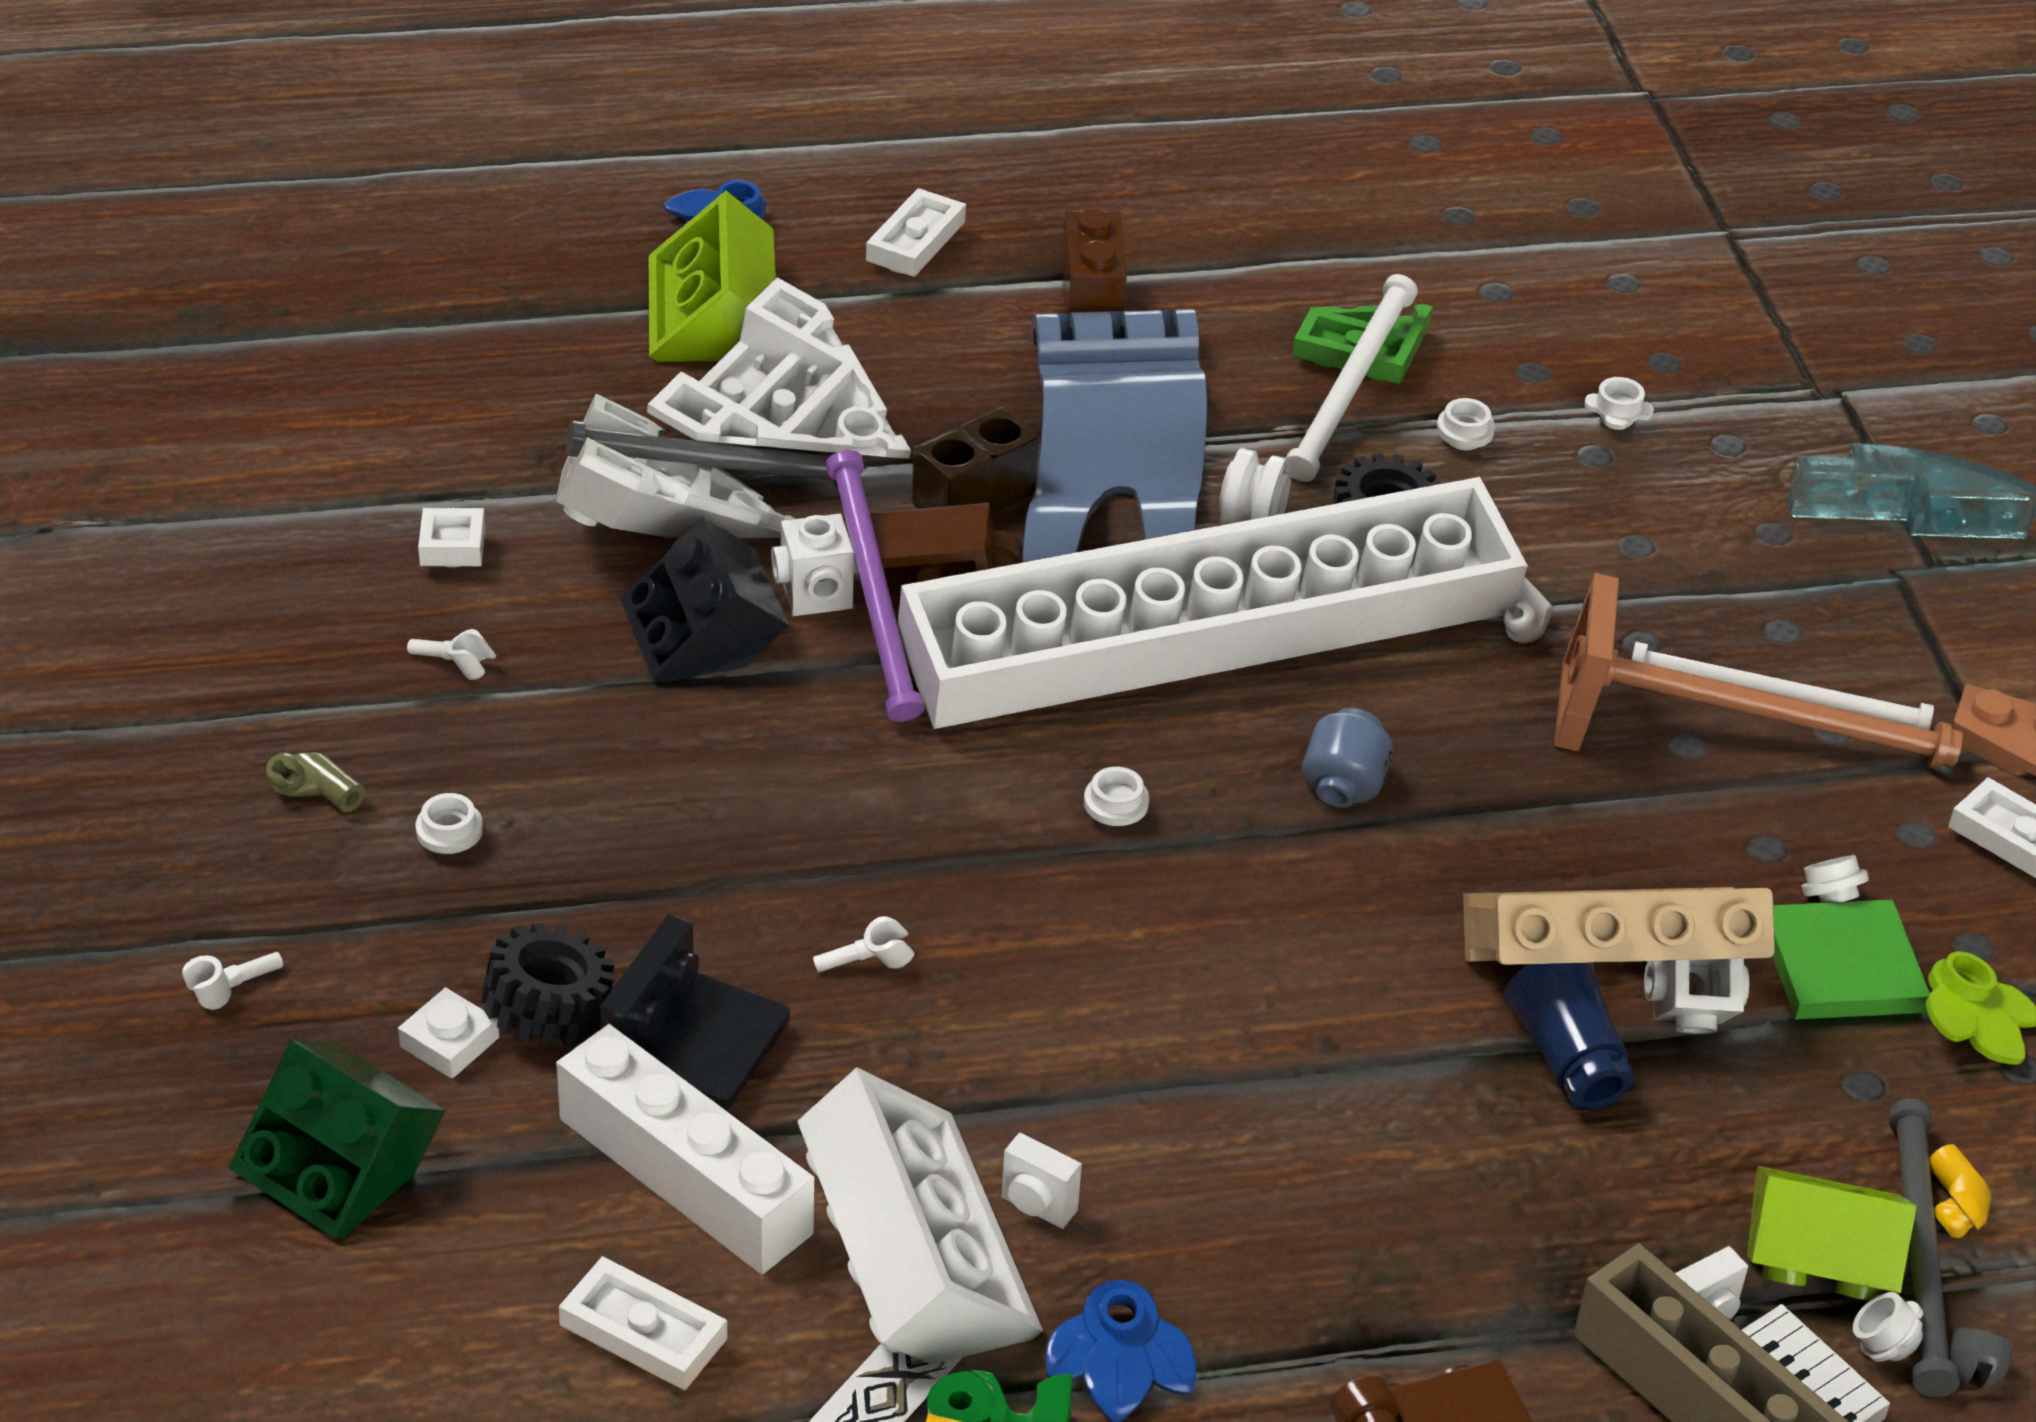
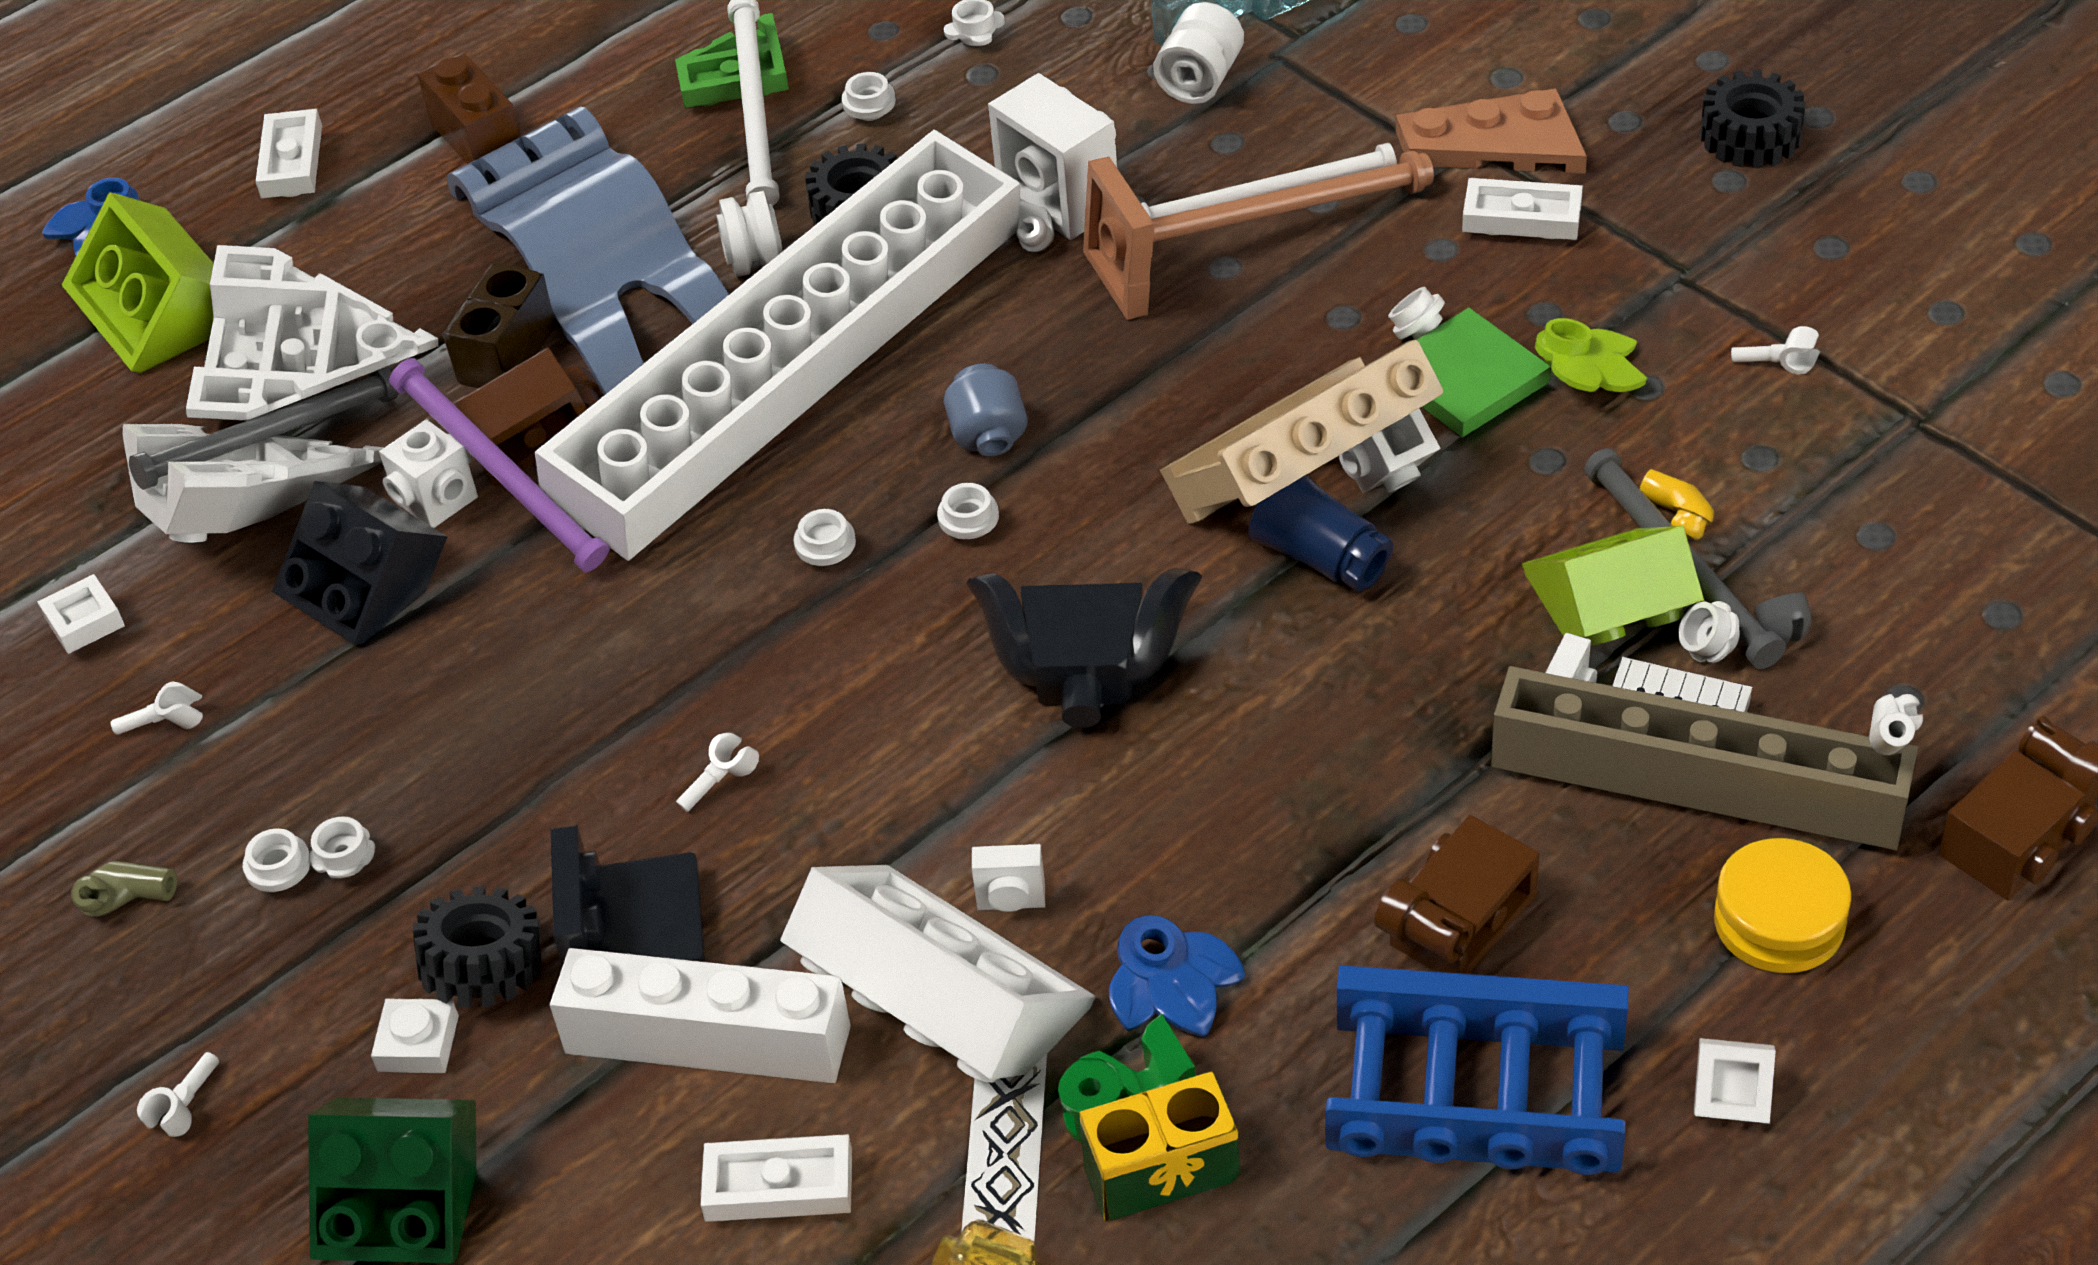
camera: 25 degrees left, 5 degrees up
none -> white plate [309,817,375,878]
none -> white plate [937,483,999,539]
none -> black torso [967,568,1202,728]
none -> white brick [988,73,1117,240]
none -> white wheel [1153,2,1244,104]

